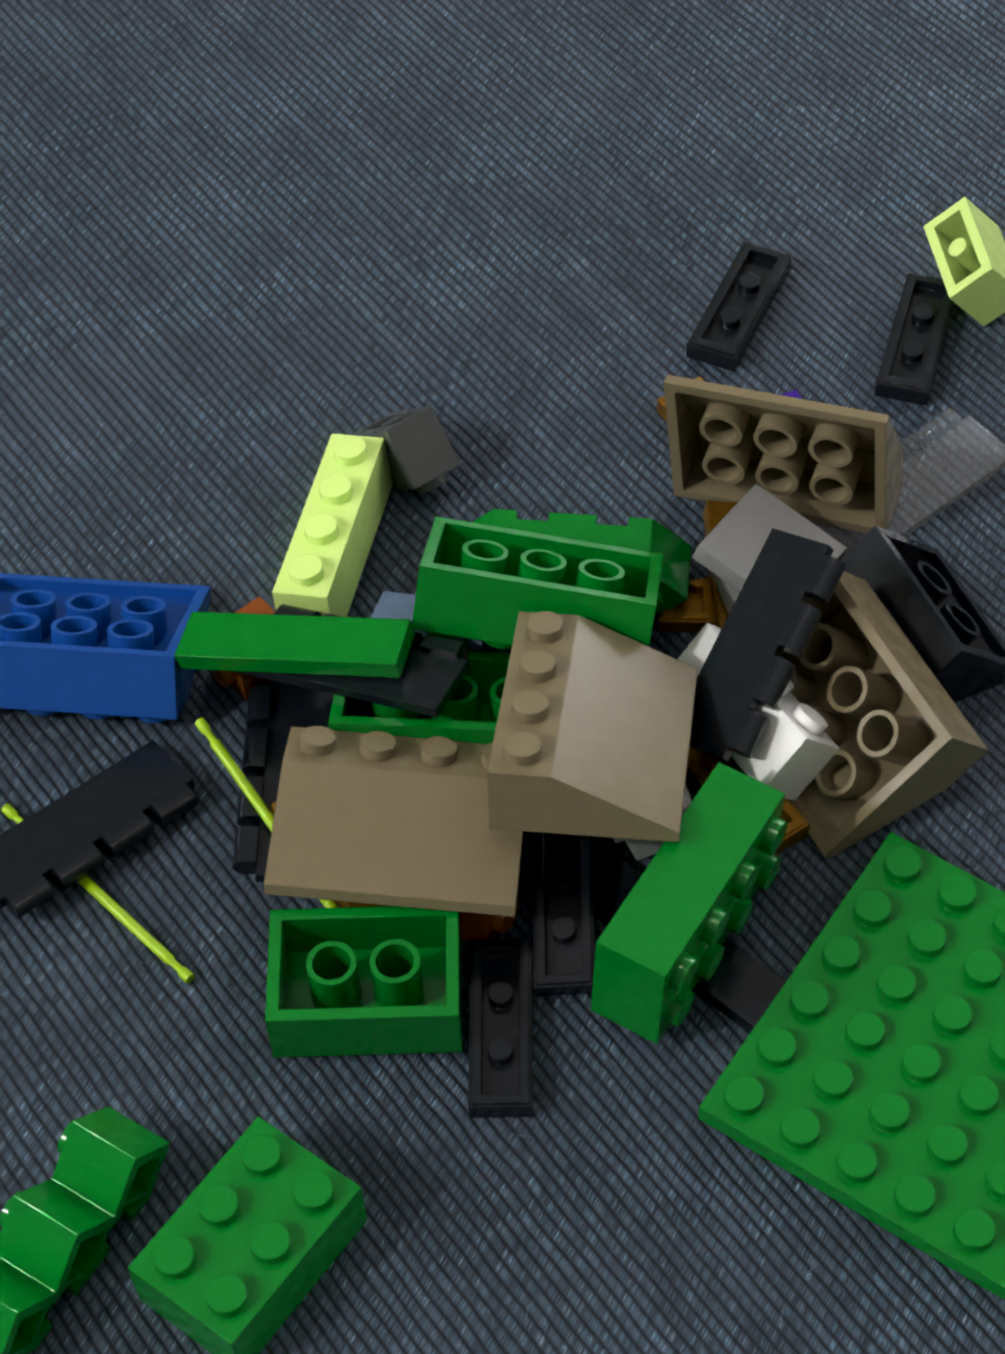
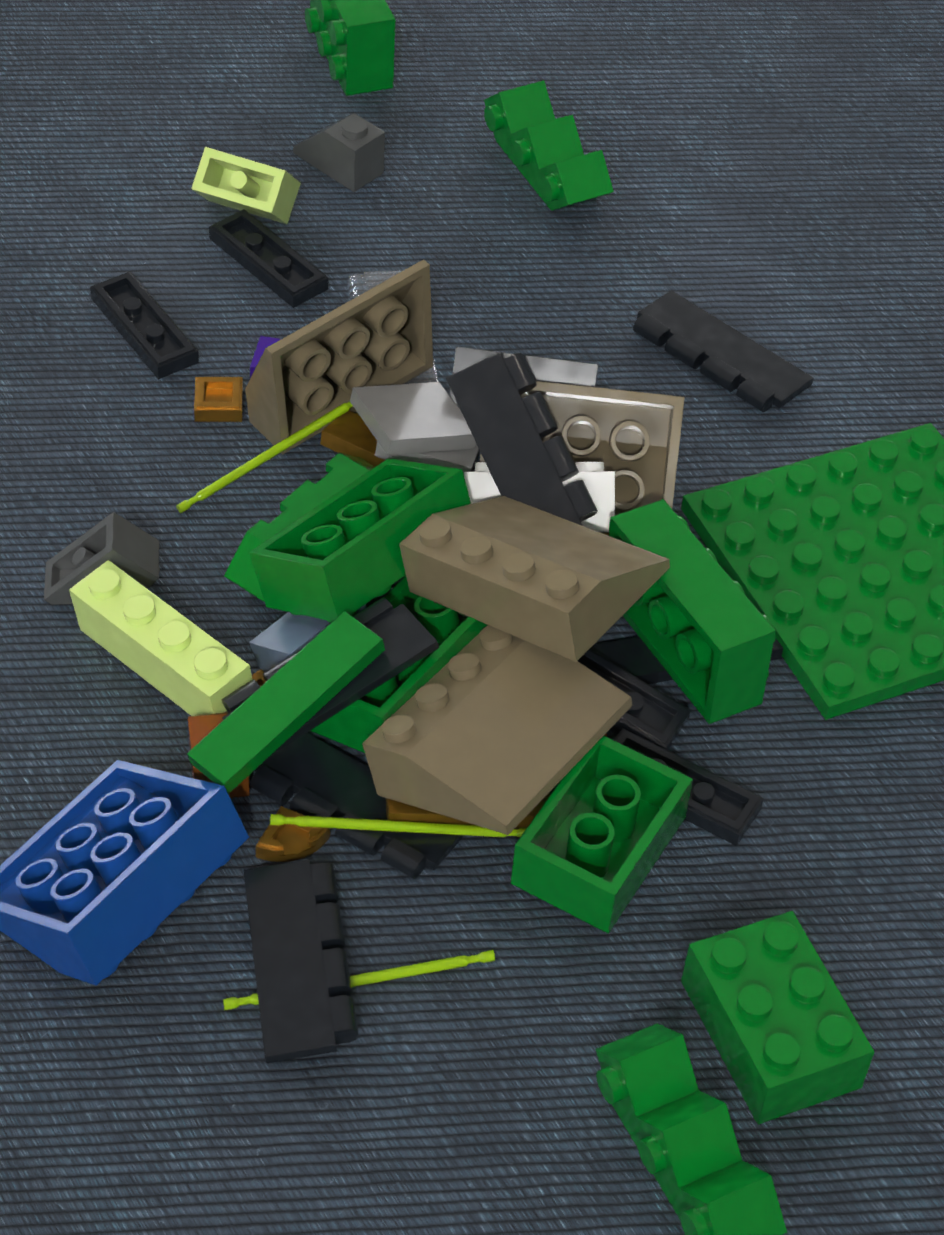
camera: 65 degrees left, 5 degrees down
none -> lime piece [176,401,353,513]
none -> pearl gold tile [255,806,330,862]

